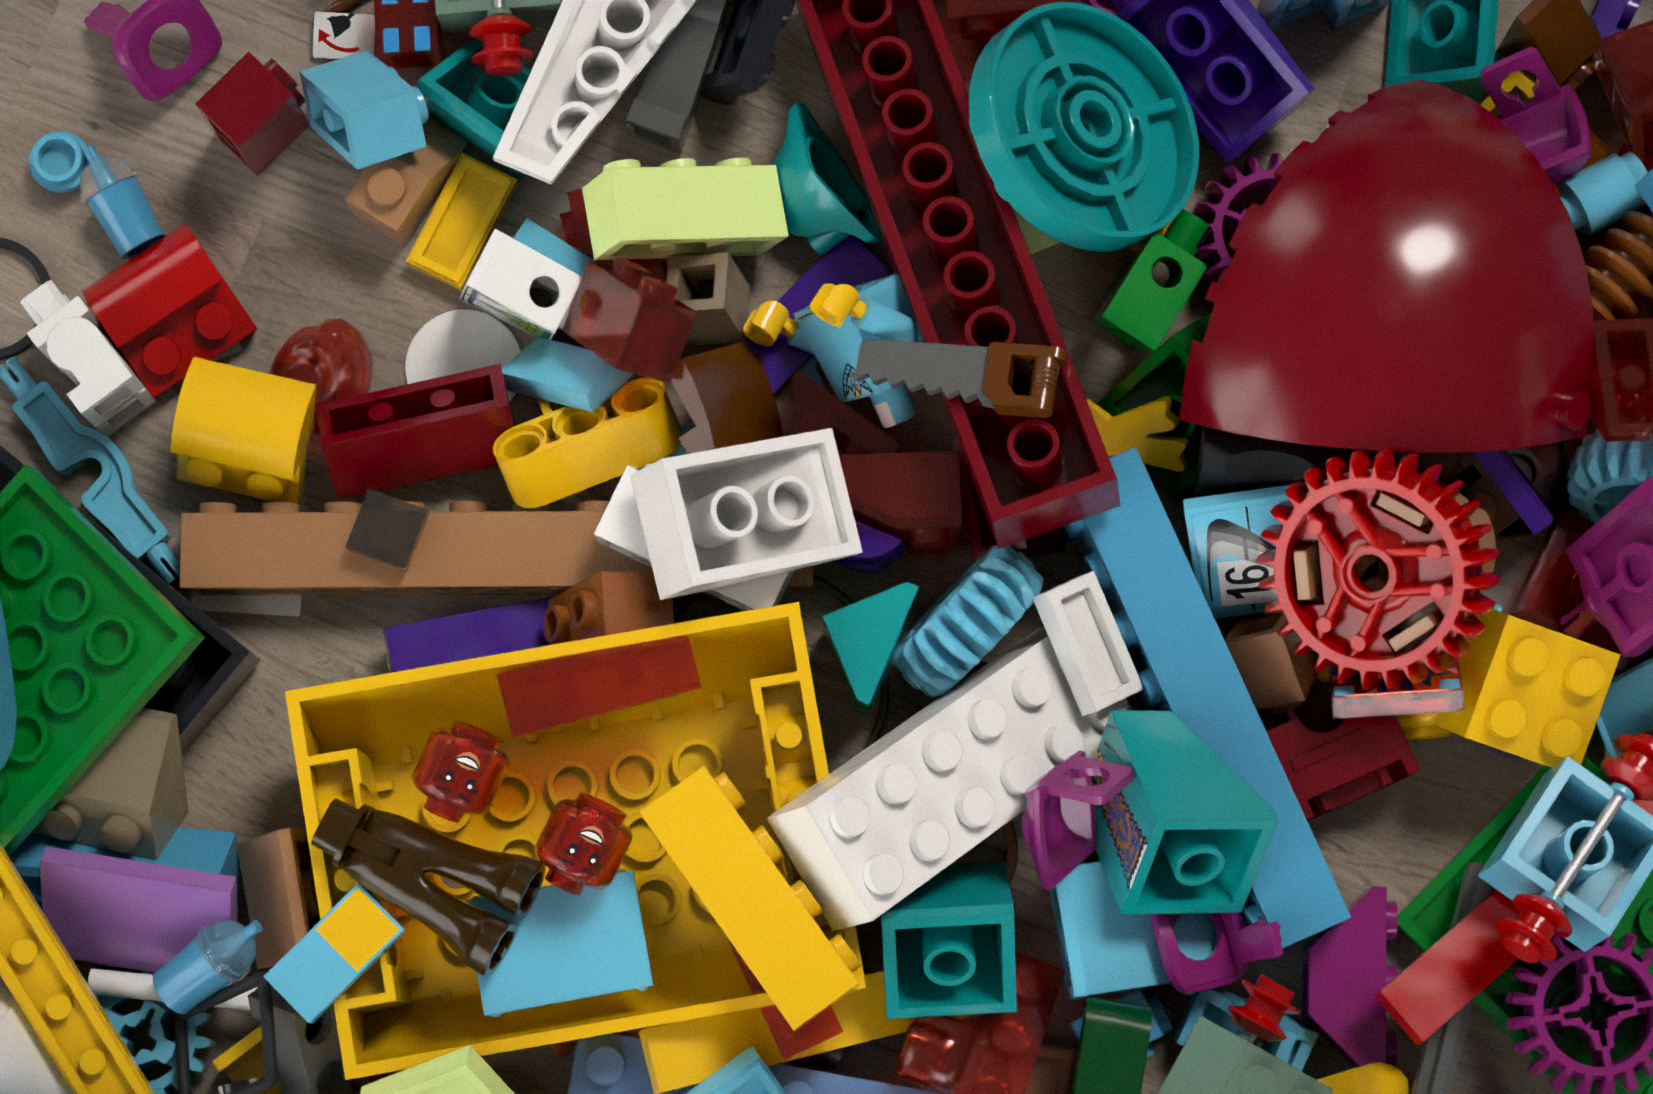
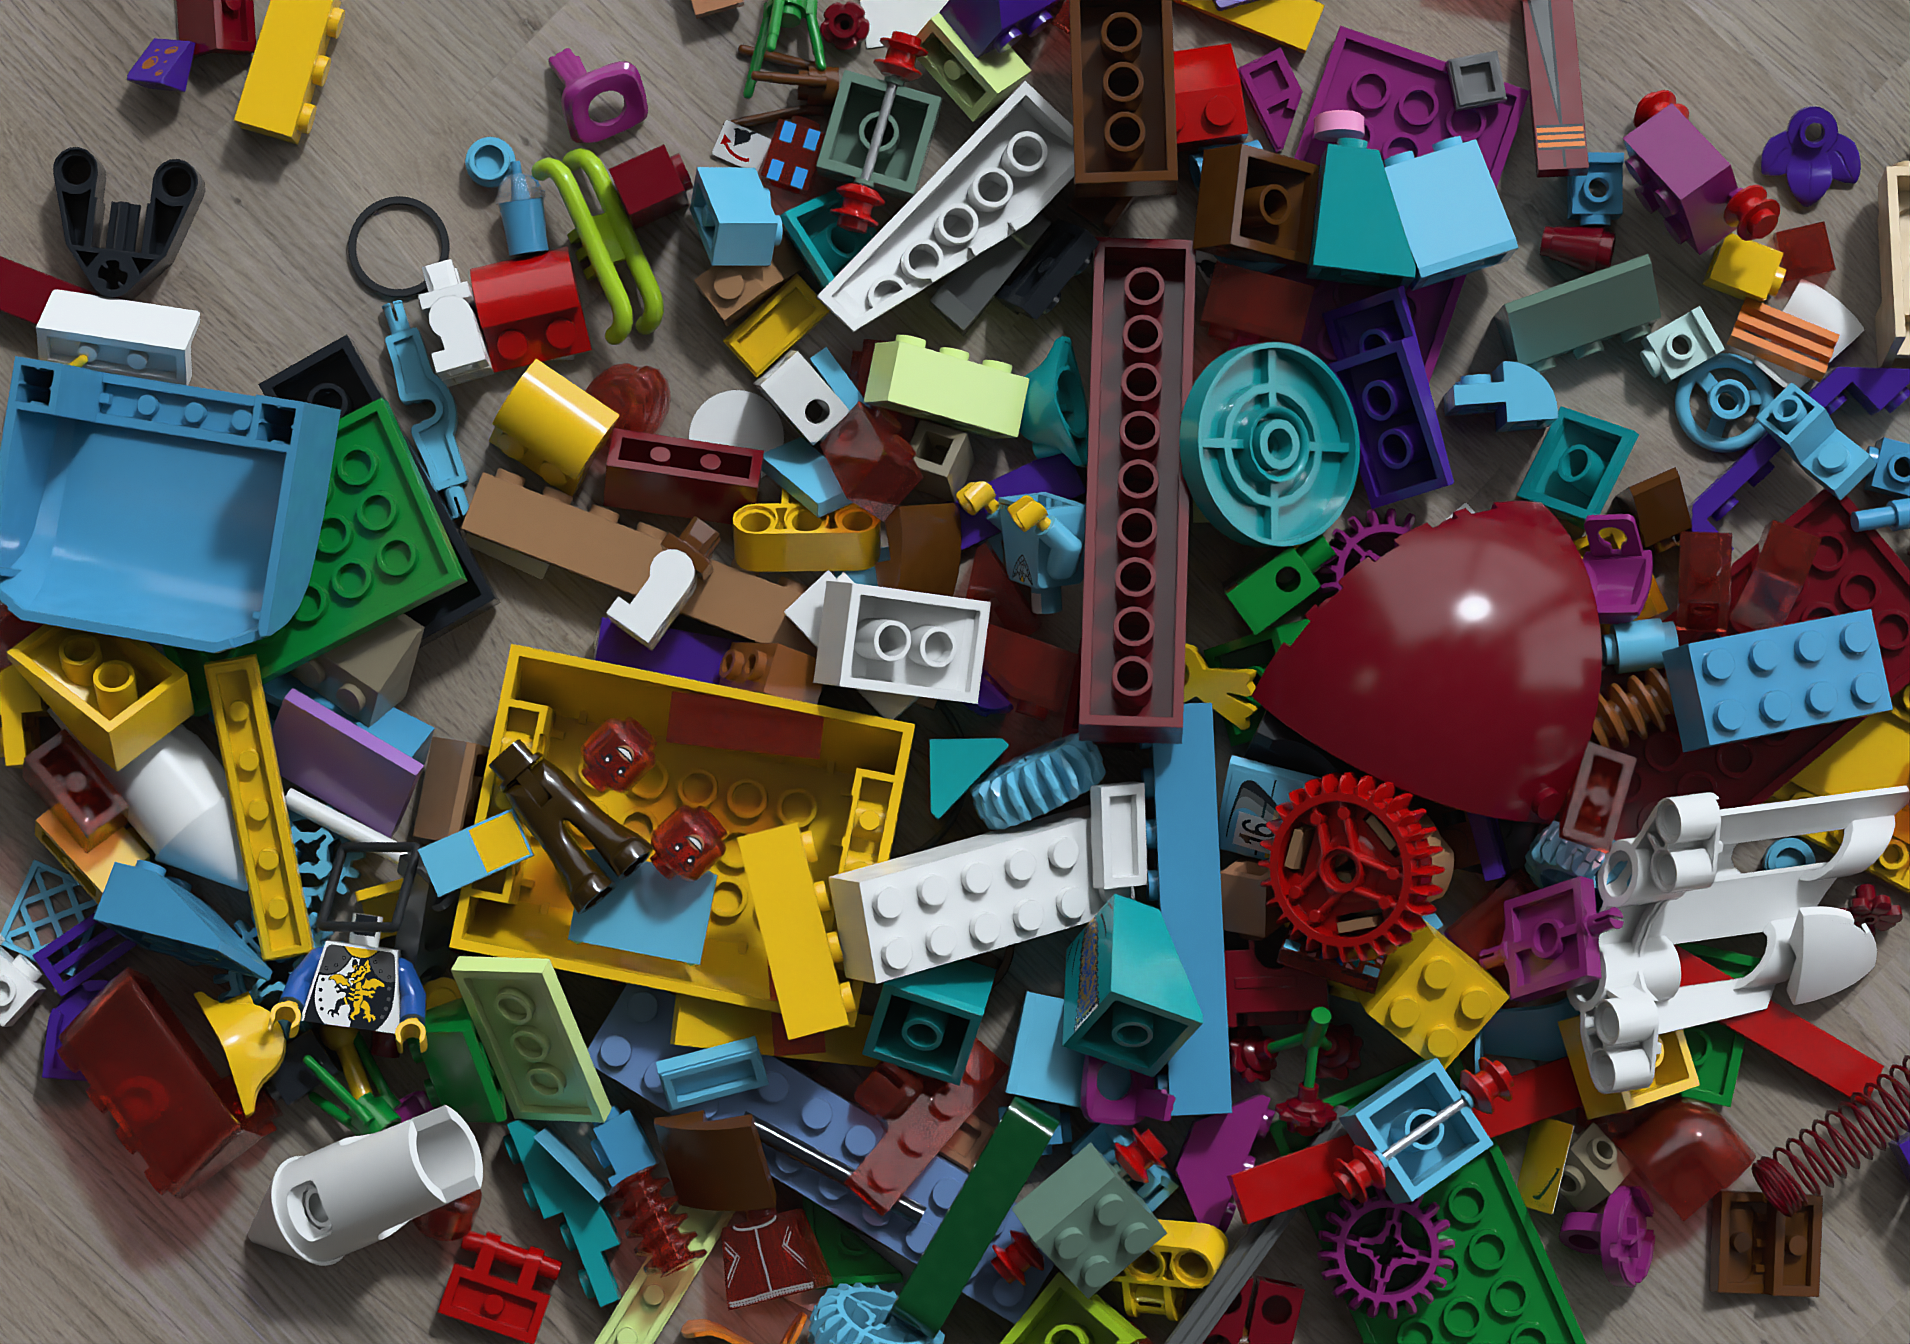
camera: 15 degrees right, 5 degrees up
piece [153,920,263,1014] -> none
clear smoke tile [345,488,430,572] -> none
piece [855,339,1068,418] -> none
magenta piece [1022,750,1133,891] -> none
none -> lime piece [531,148,664,345]
none -> white hips [606,516,721,651]
none -> dark red plant [1229,1007,1364,1136]

